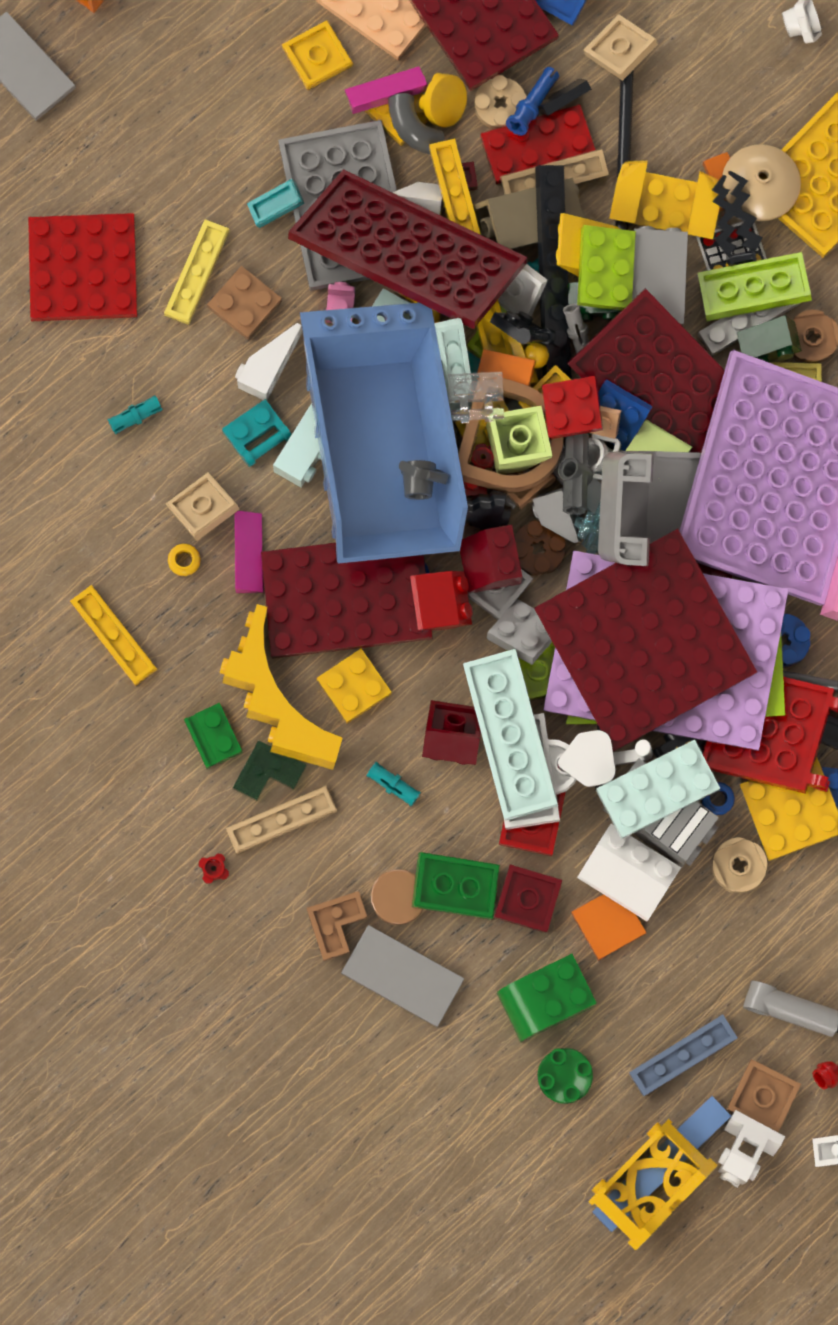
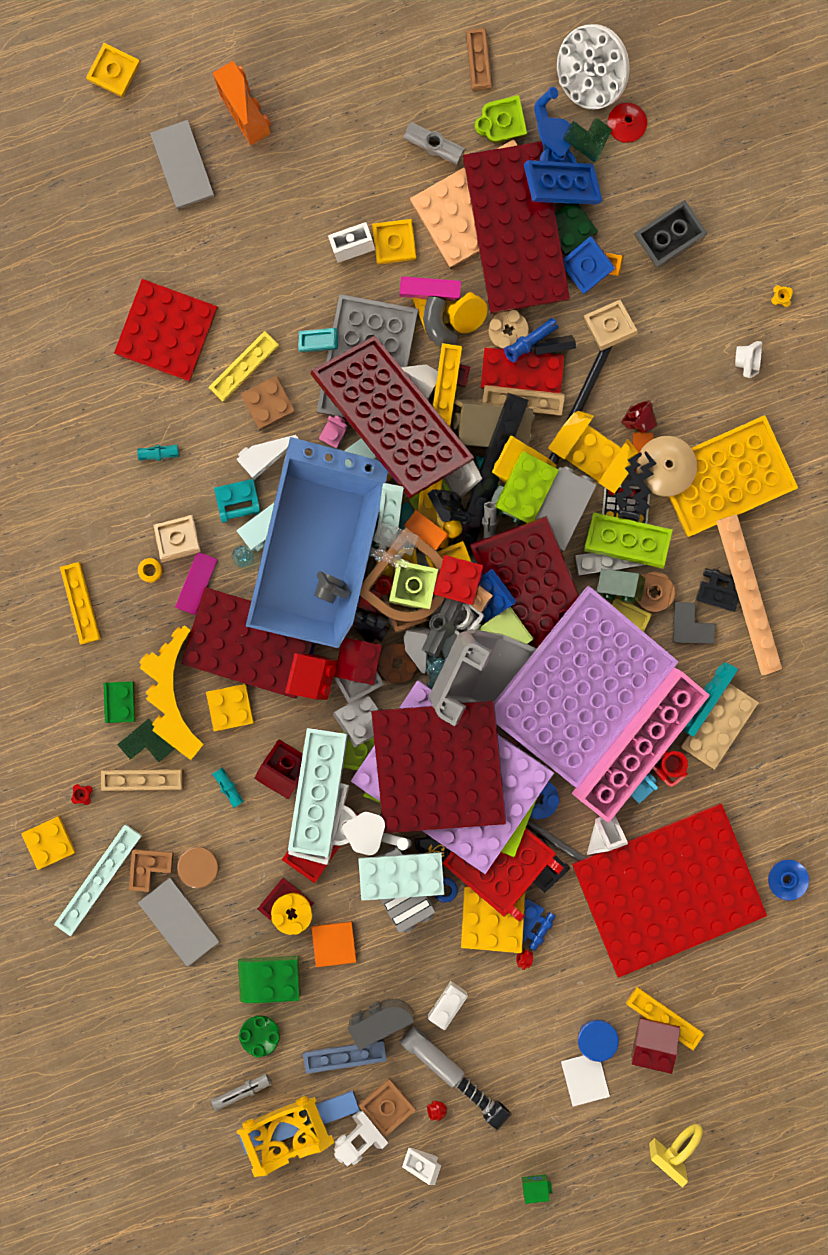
camera: 25 degrees right, 10 degrees up
green tile [412,852,500,920] -> none
white slope [577,824,681,921] -> none
tan plate [712,837,767,893] -> none
none -> yellow plate [21,816,76,870]
none -> light aqua plate [54,824,142,936]
none -> light grey pin [211,1073,272,1112]
none -> clear light blue tile [232,546,253,567]
none -> yellow plate [271,893,312,935]
none -> white brick [328,222,375,263]
none -> dark grey brick [348,999,414,1050]
none -> white brick [428,981,468,1030]
none -> dark red piece [621,400,658,433]

